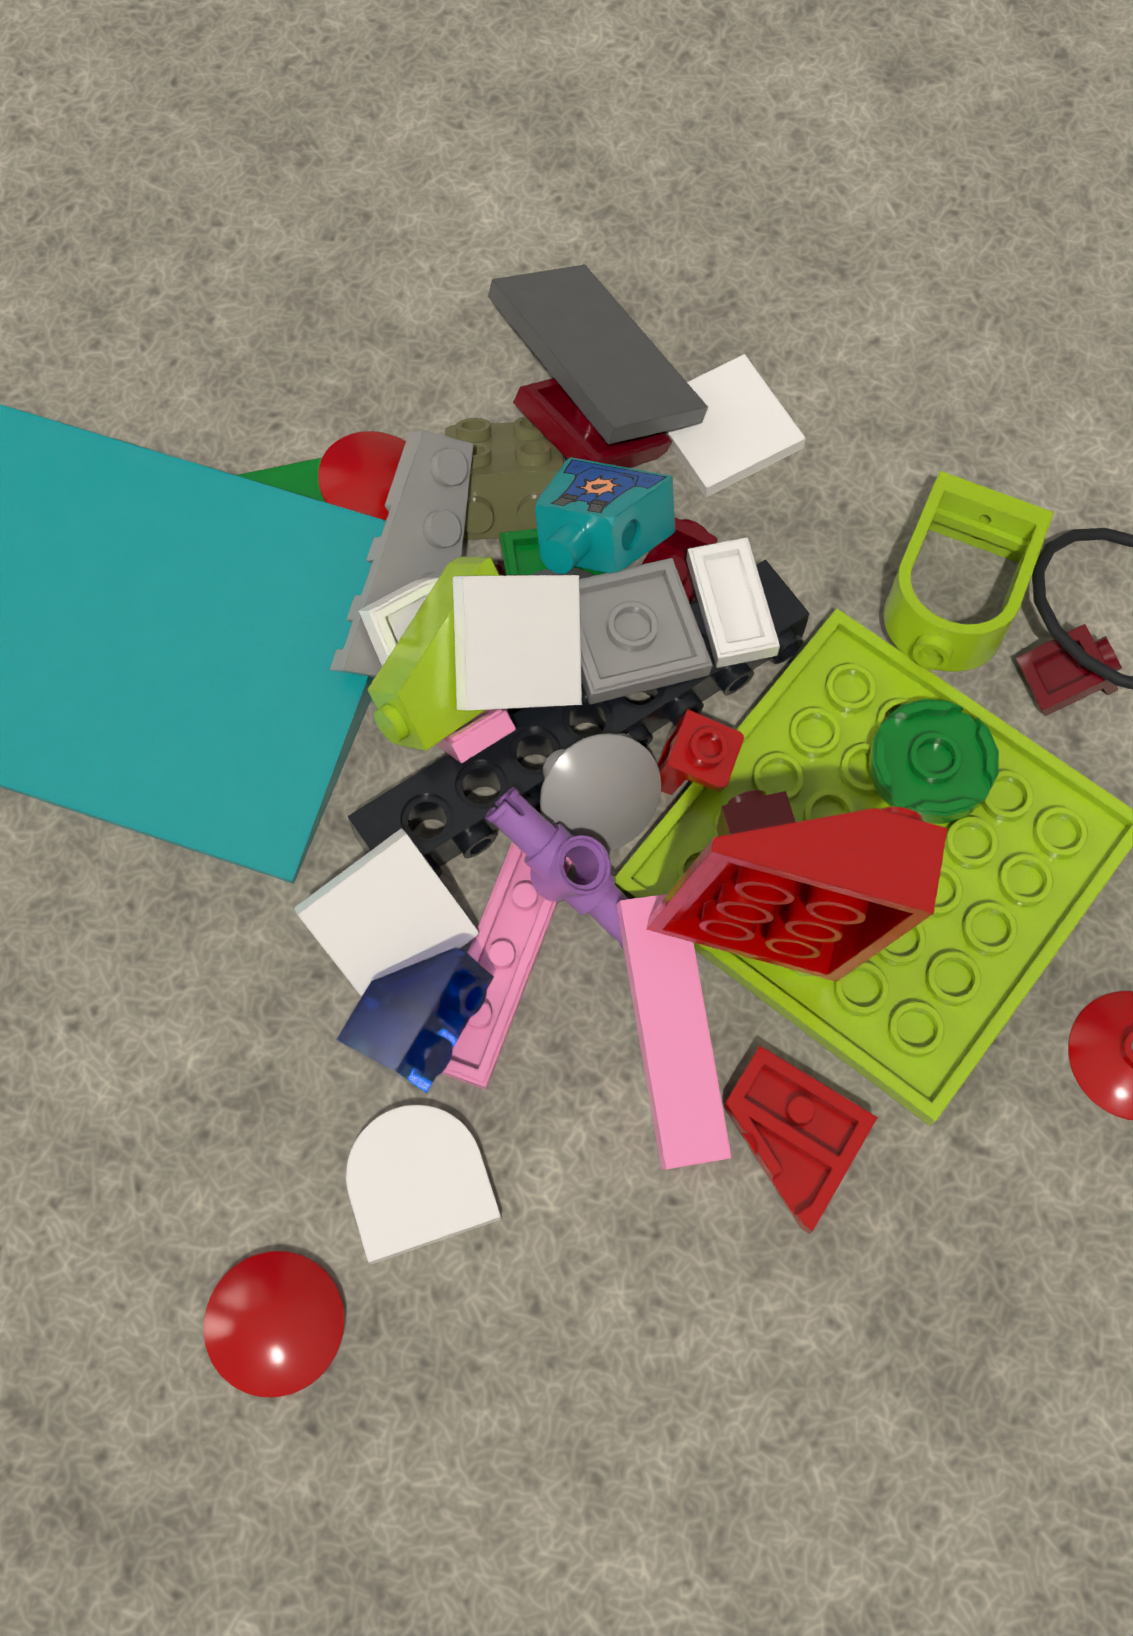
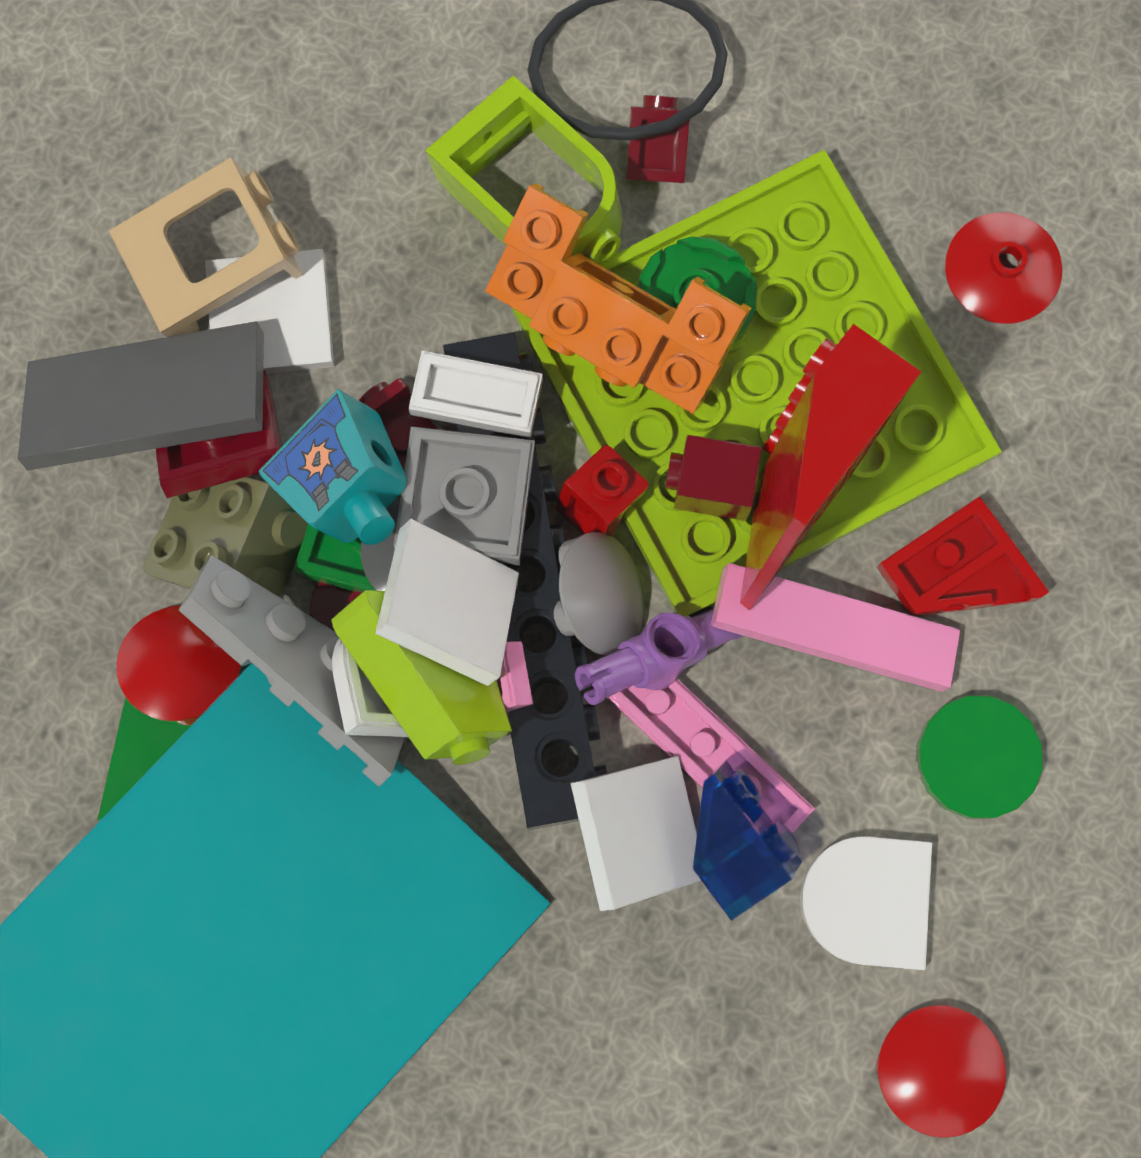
camera: 65 degrees left, 10 degrees up
none -> tan window [109,157,303,337]
none -> orange bracket [485,183,752,414]
none -> green tile [916,696,1043,819]

